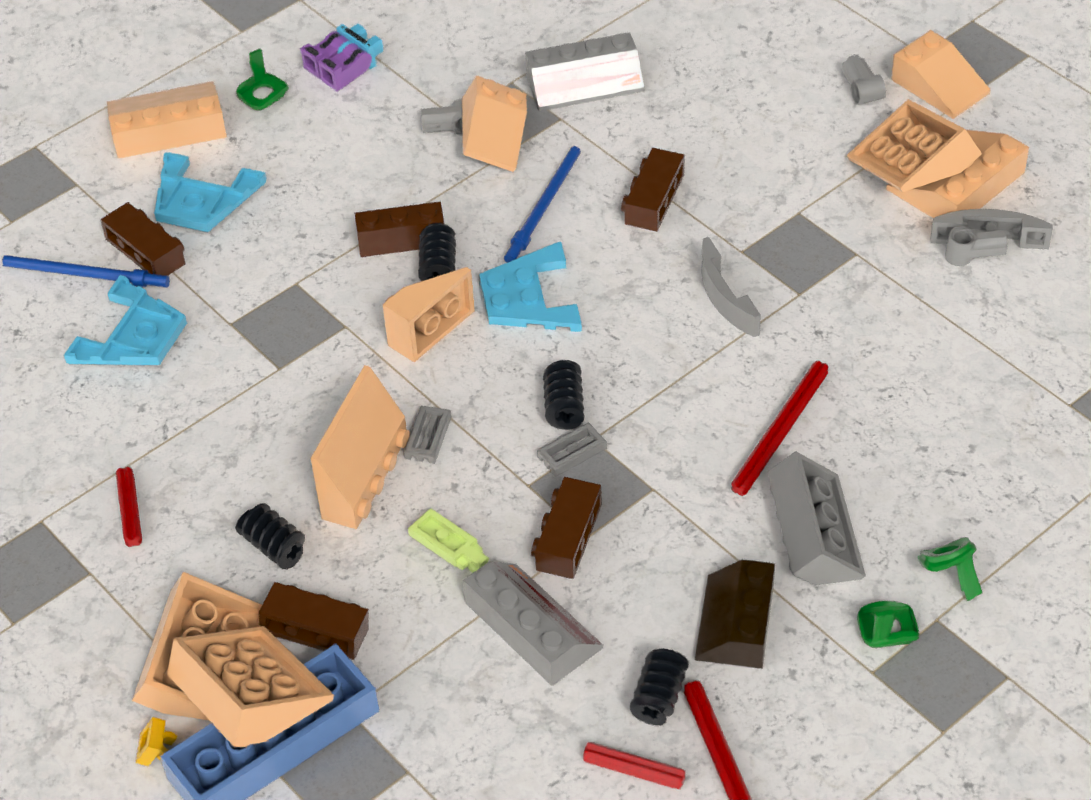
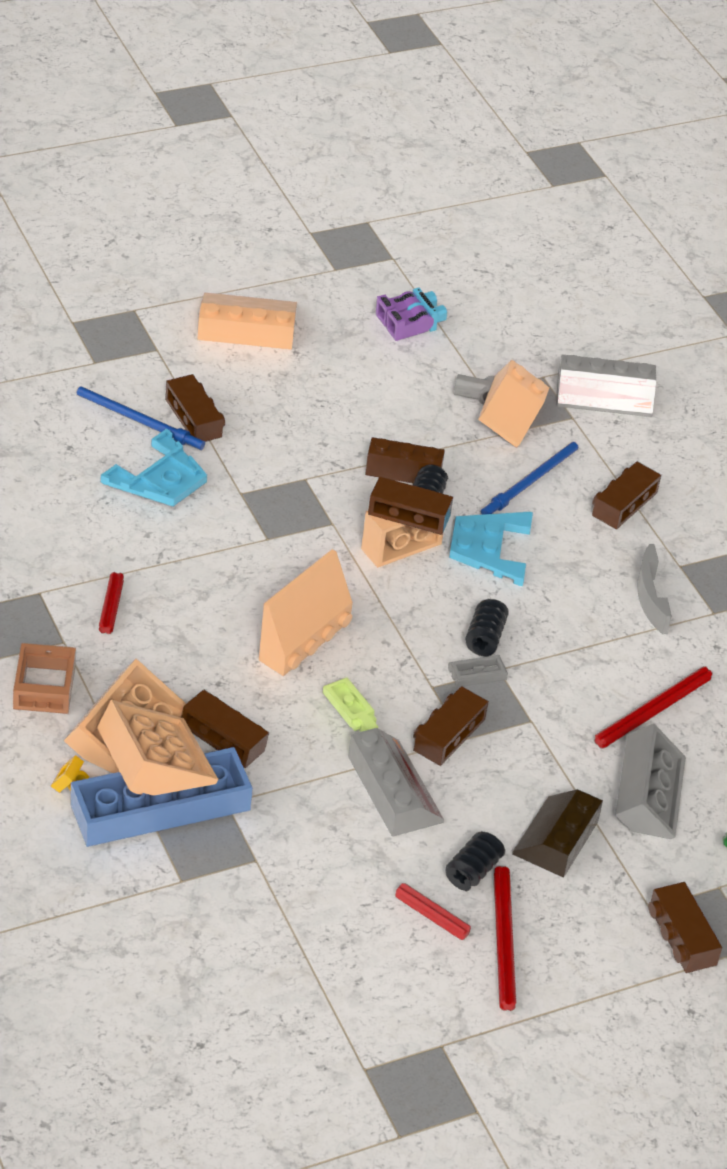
camera: 10 degrees right, 5 degrees down
medium azure wing [154,152,267,232] -> none
black piece [235,503,305,569] -> none
green piece [236,49,289,110] -> none
light grey tile [404,405,452,464] -> none
green piece [857,601,919,648] -> none
none -> nougat window [13,643,76,714]
none -> reddish brown brick [368,476,453,535]
none -> reddish brown brick [648,882,722,973]

